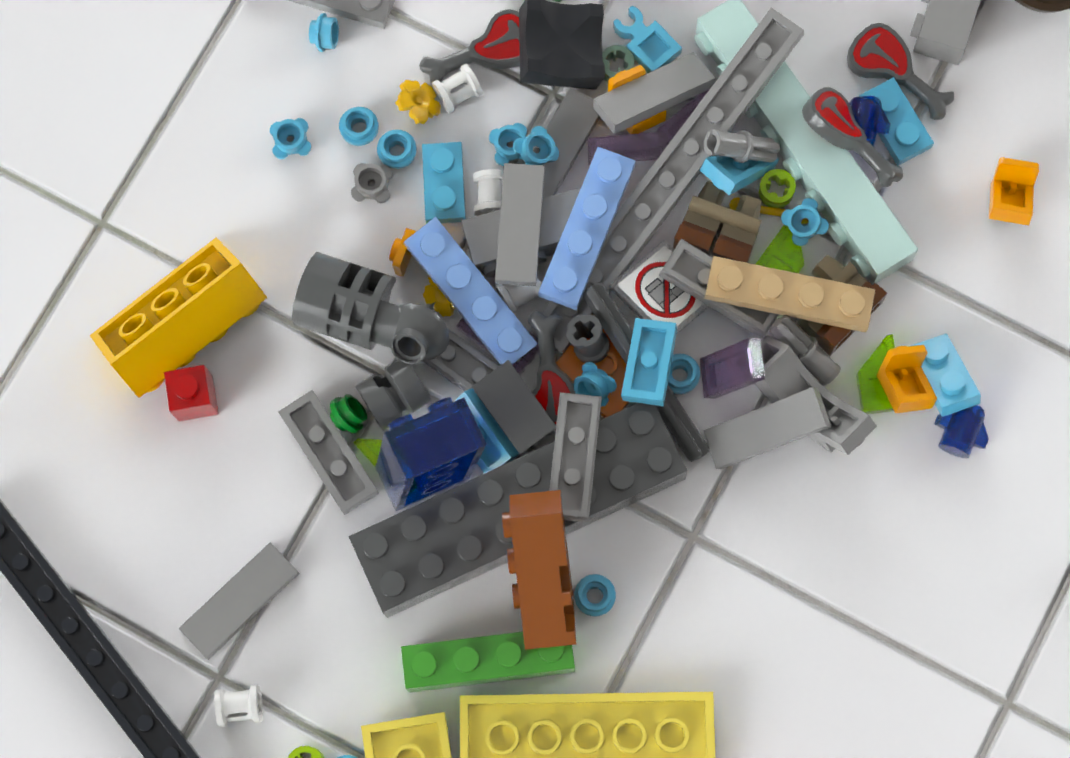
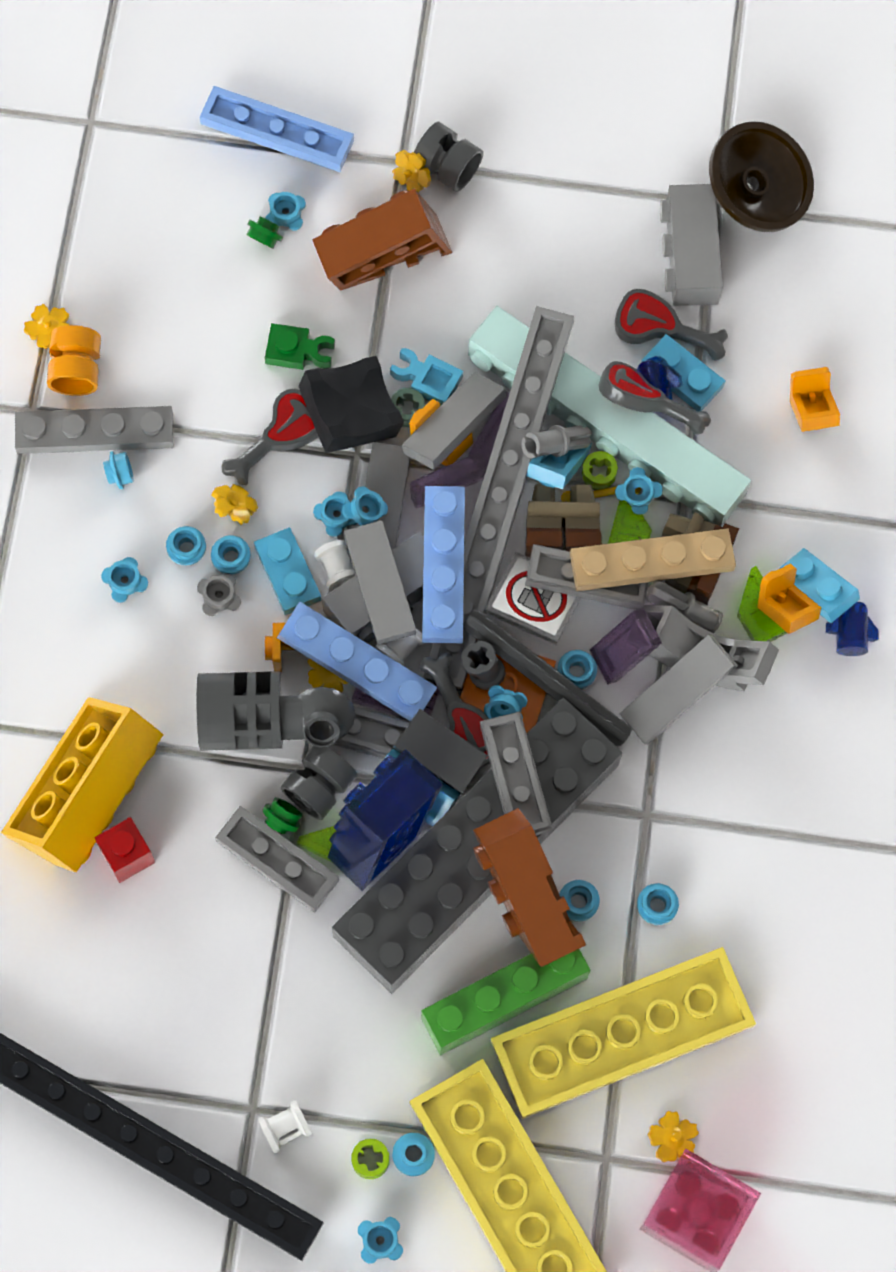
camera: 30 degrees left, 5 degrees down
light grey tile [178,542,300,660] -> none
white bush [432,63,483,114] -> none
medium azure plate [621,318,677,406] -> none
none -> medium azure plate [637,883,679,925]

